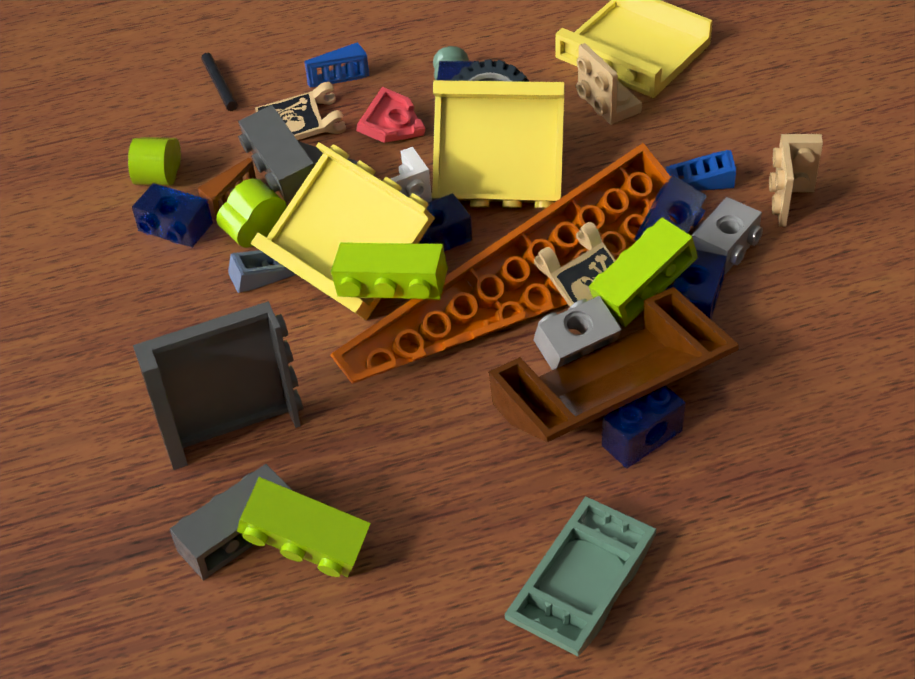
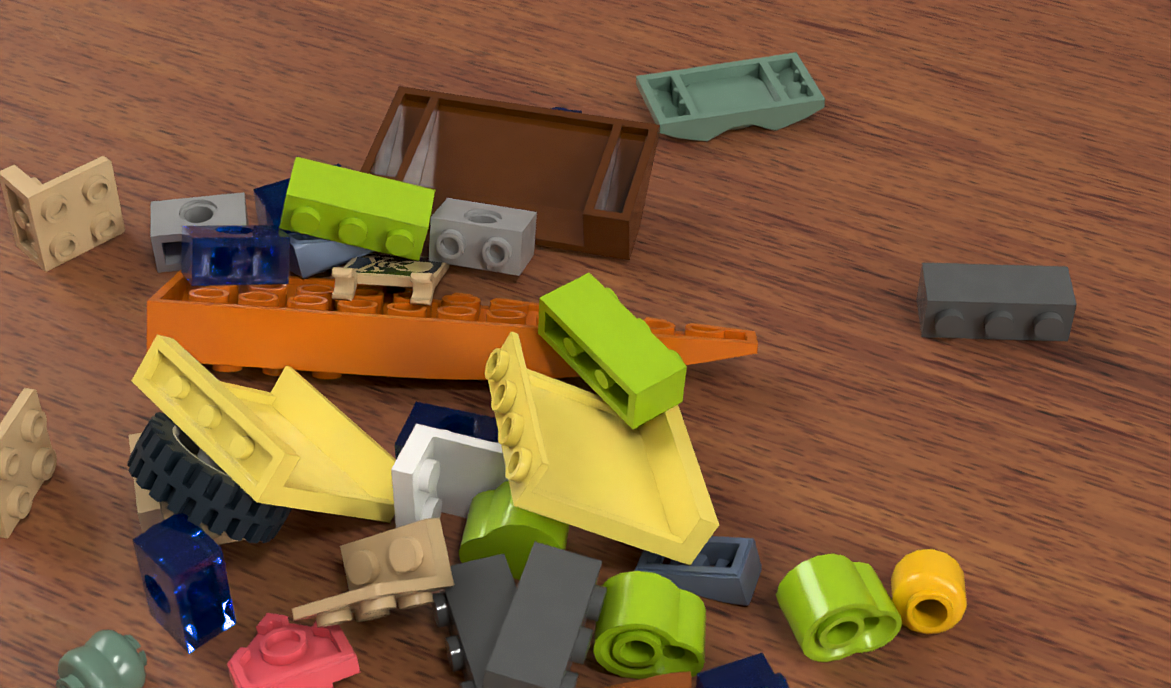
camera: 140 degrees left, 5 degrees down
dark grey panel [133,301,303,470] -> none
lime brick [237,477,371,577] -> none
blue slope [665,150,736,192] -> none
none -> tan bracket [291,518,454,628]
none -> lime piece [776,554,902,662]
none -> yellow head [891,549,967,634]

